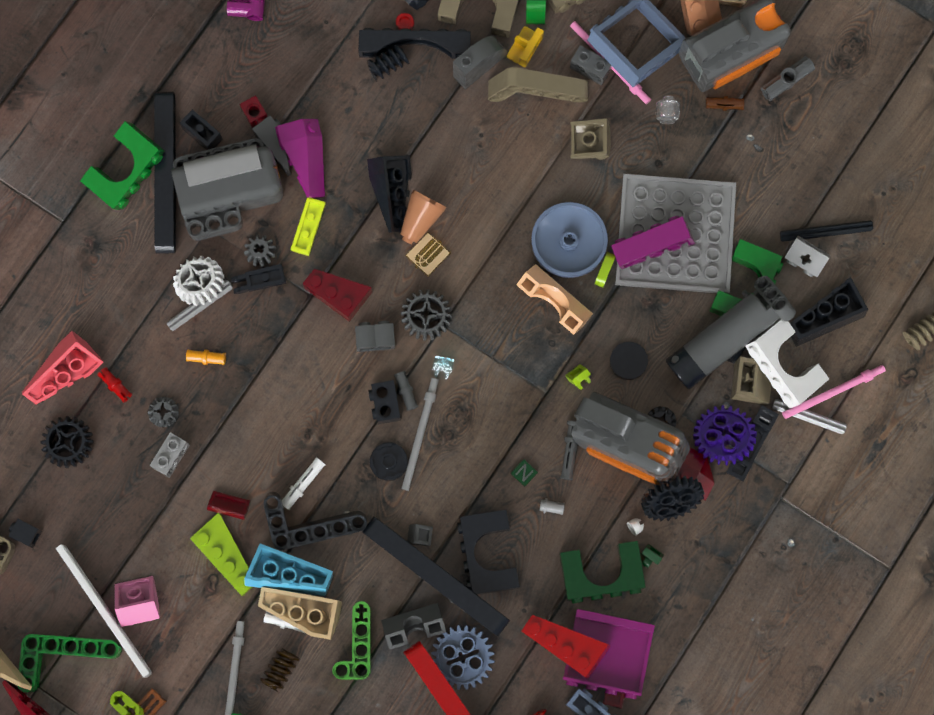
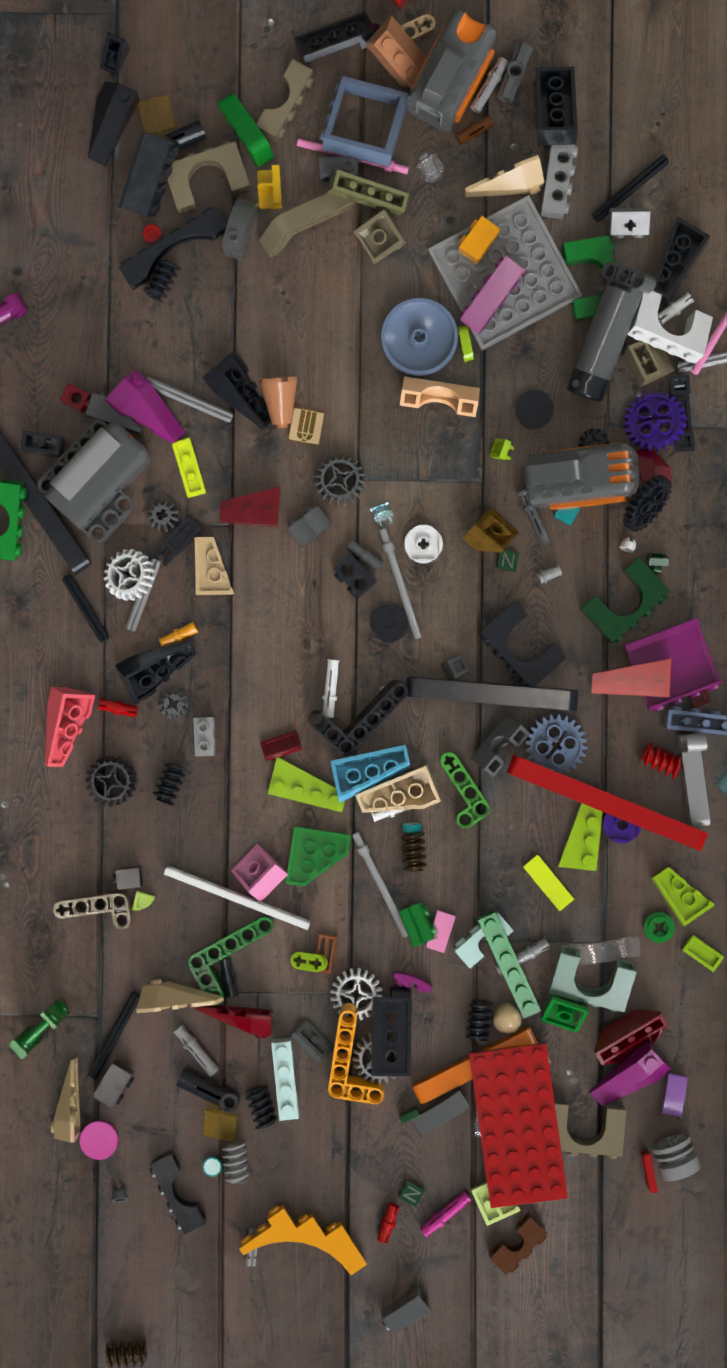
camera: 30 degrees left, 10 degrees up
none -> black axle [62,574,109,643]
none -> black wedge [115,638,196,704]
none -> lime tile [132,891,156,911]
none -> light grey axle [146,377,234,423]
none -> black piece [153,763,187,806]
none -> tan wing [194,537,234,595]
none -> black pin [219,957,239,998]
none -> green plate [286,826,351,887]
none -> olive brick [327,169,409,216]
none -> teal tile [402,822,421,833]
none -> white plate [404,525,443,564]
none -> light orange brick [458,216,501,265]
none -> pearl gold slope [463,508,519,552]
none -> tan wedge [464,155,545,197]
none -> light grey pin [470,57,509,114]
none -> black brick [535,66,578,146]
none -> light grey brick [540,145,578,220]
none -> teal tile [554,508,580,526]
none -> white pin [658,292,694,325]

